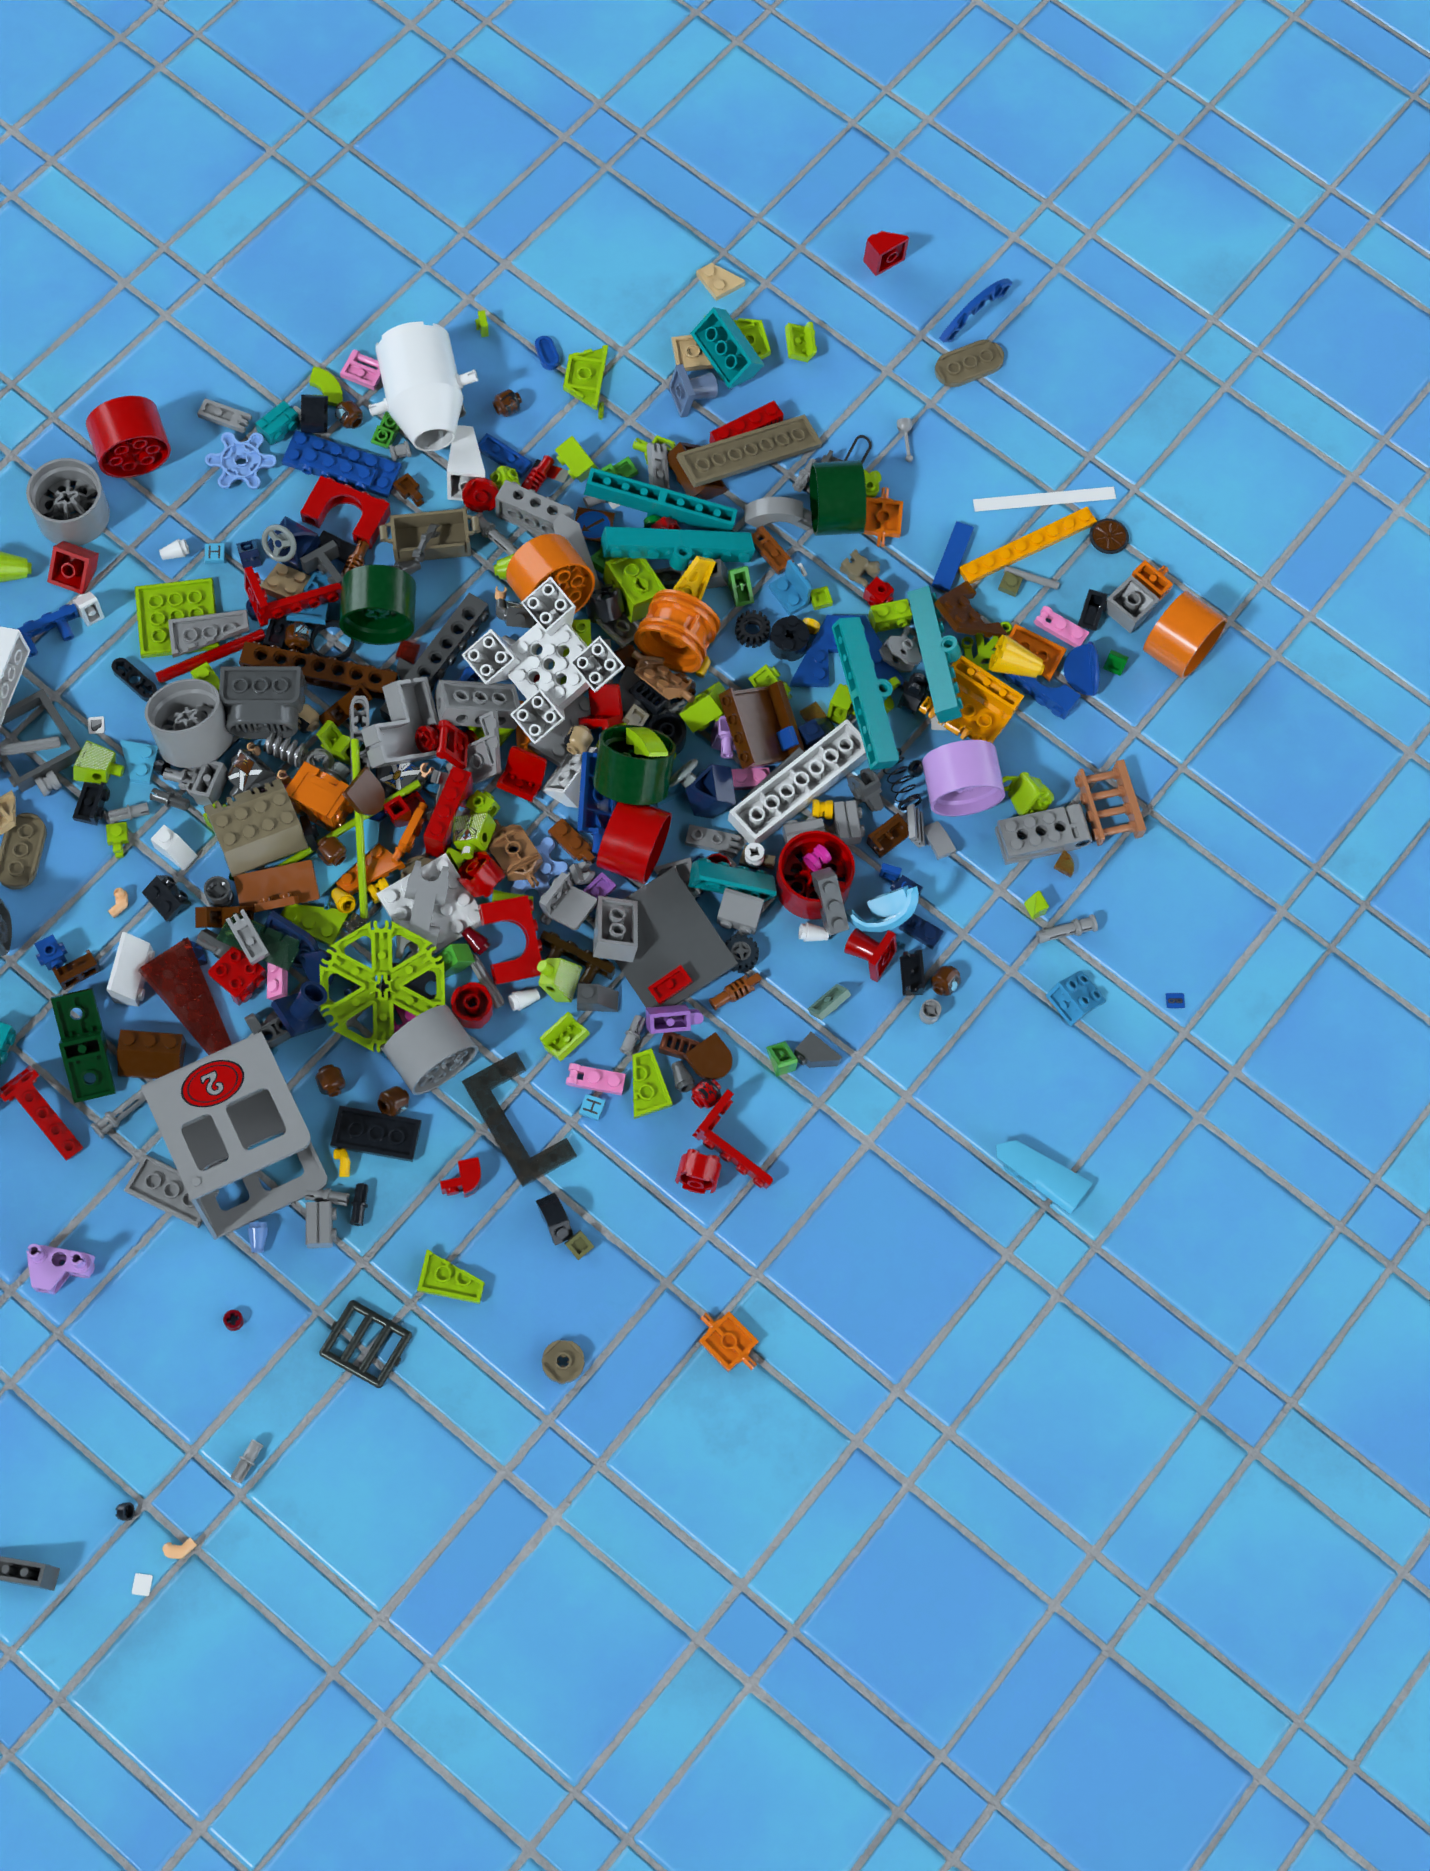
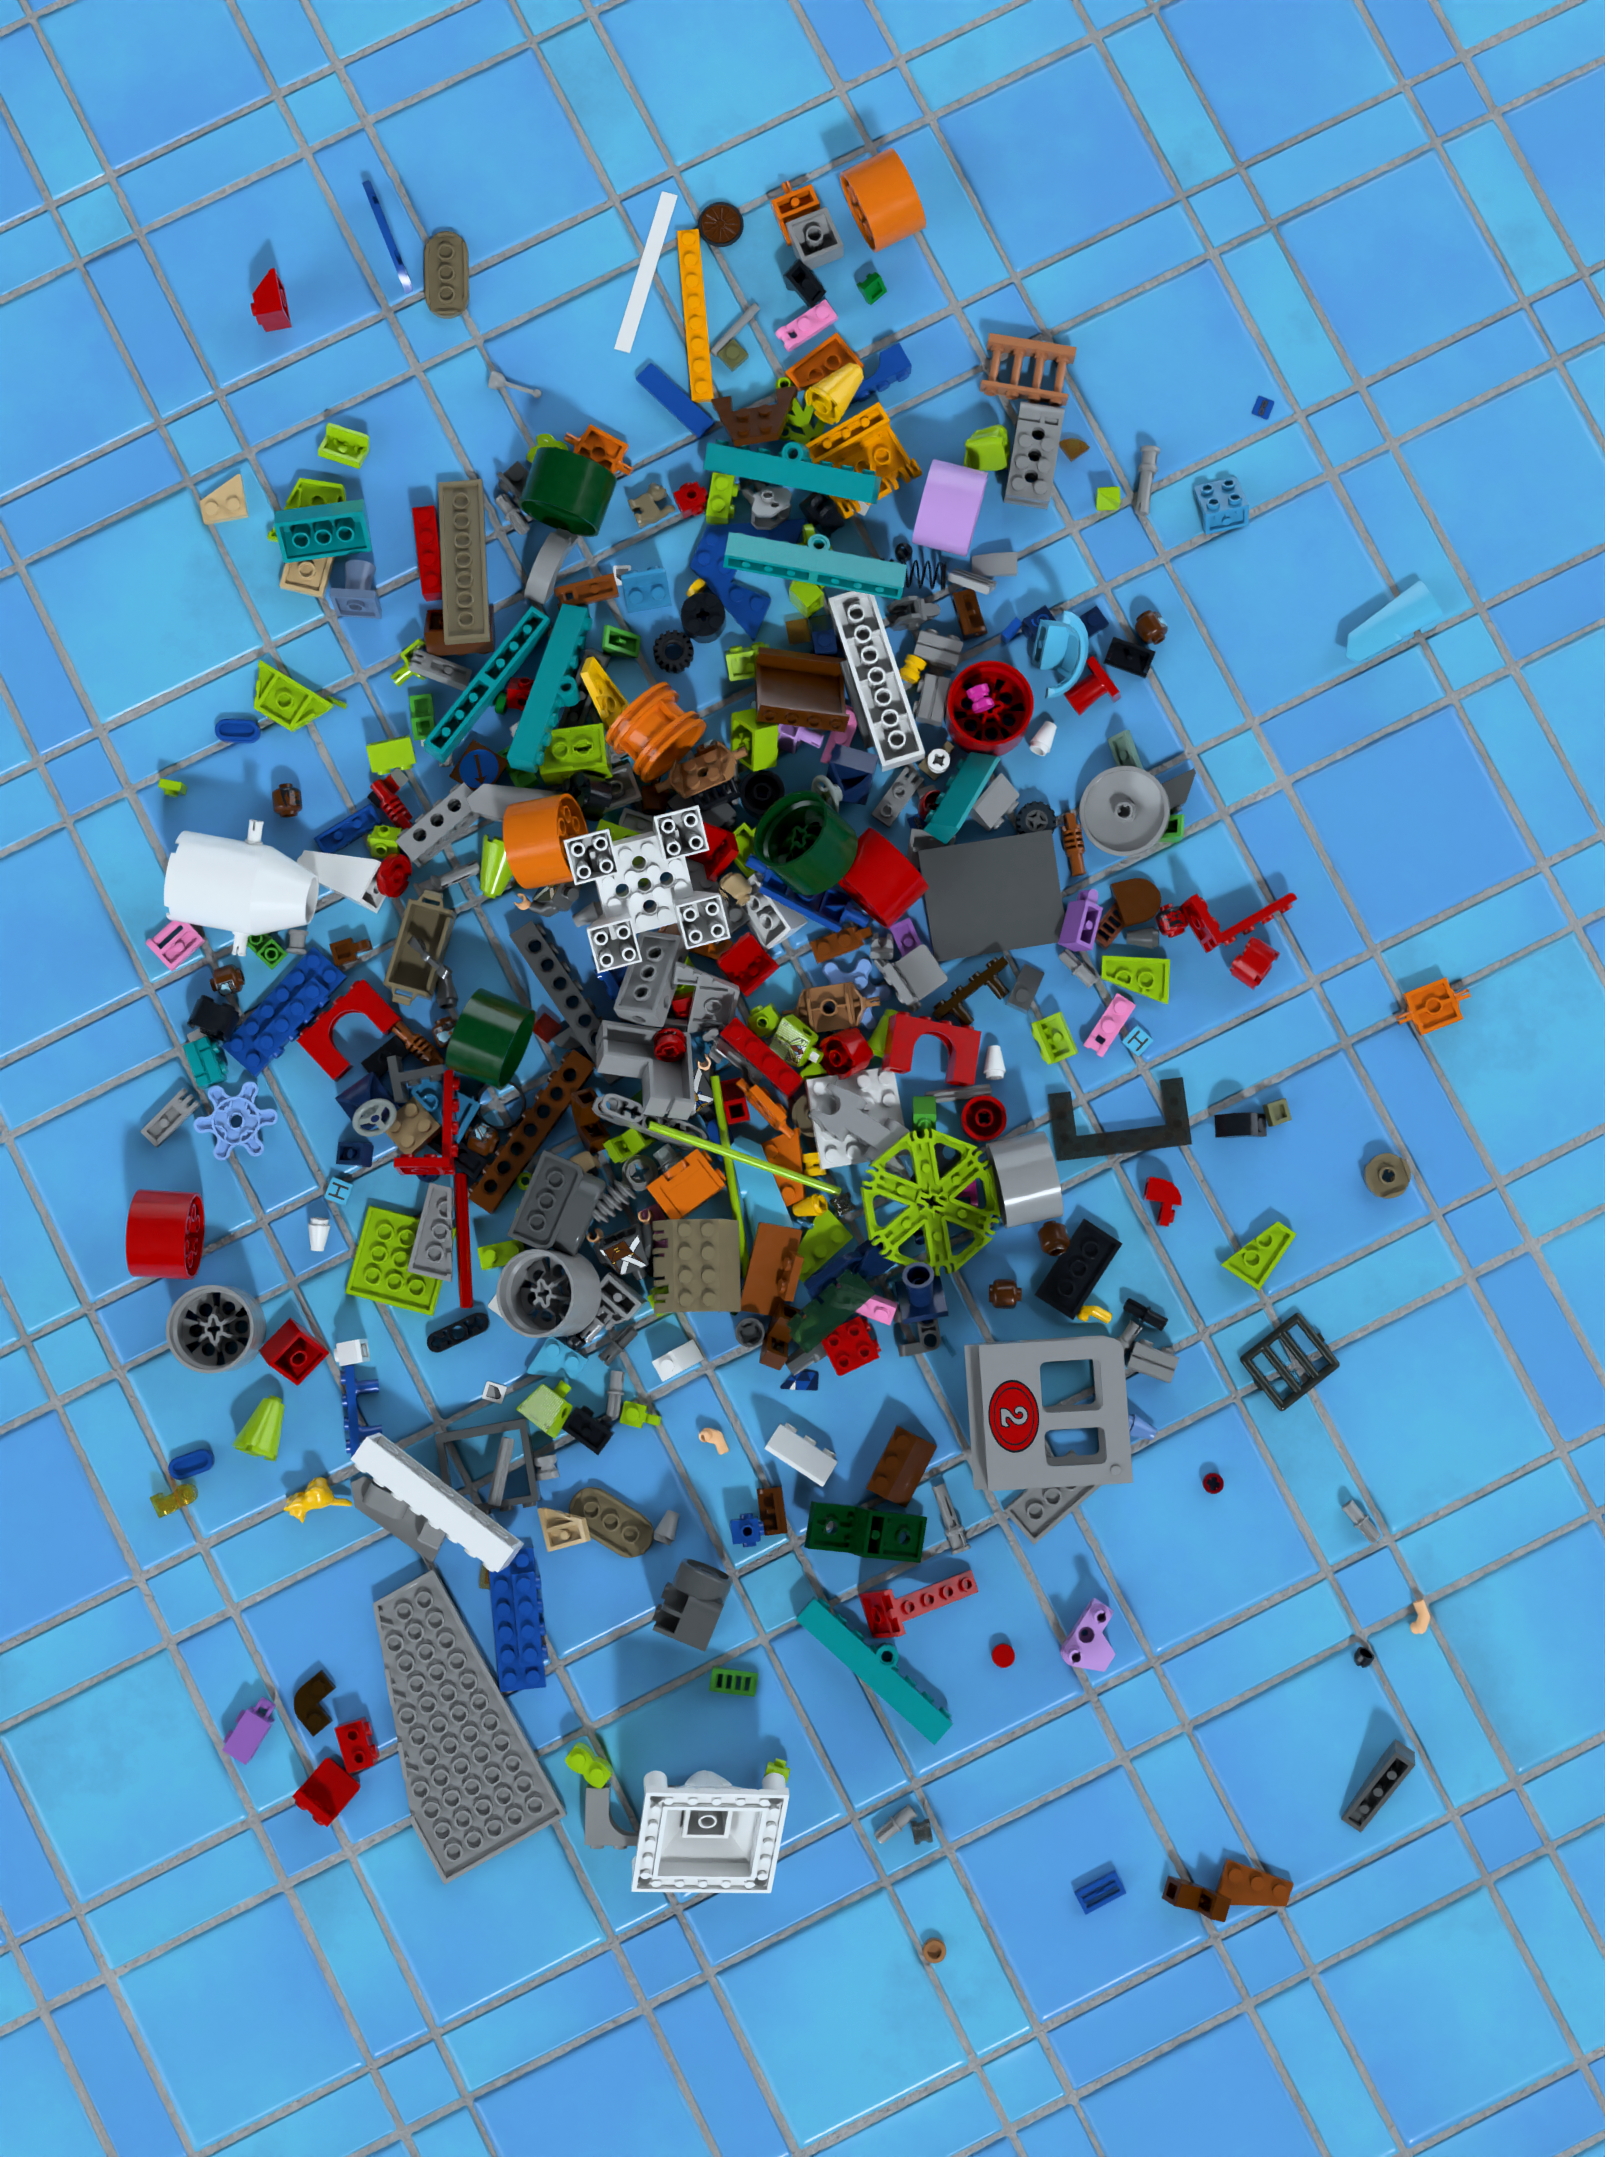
camera: 55 degrees left, 15 degrees up
white sticker [132,1573,153,1596] -> none
clear red wing [139,937,232,1055] -> none
black bracket [142,875,191,921] -> none
light grey hinge [226,909,270,965] -> none
black plate [299,814,319,852] -> none
lime tile [309,366,343,406] -> none
reddish brown head [316,836,347,866] -> none
reddish brown tile [342,767,385,815] -> none
red plate [436,720,468,769] -> none
dark red cone [461,925,491,955] -> none
lime torso [537,958,582,1002] -> none
light grey slope [593,896,638,962] -> none
dark tan plate [622,704,650,726] -> none
lime slope [626,727,668,757] -> none
red plate [648,965,693,1005] -> none
blue tile [776,726,799,751] -> none
lime plate [810,586,833,610] -> none
dark grey arch [811,867,849,935] -> none
black piece [844,435,872,465] -> none
light grey wheel [919,999,942,1025] -> none
blue piece [1063,641,1100,696] -> none
none -> light grey cone [653,1510,680,1546]
none -> red tile [991,1643,1015,1668]
none -> light grey dish [1079,766,1170,856]

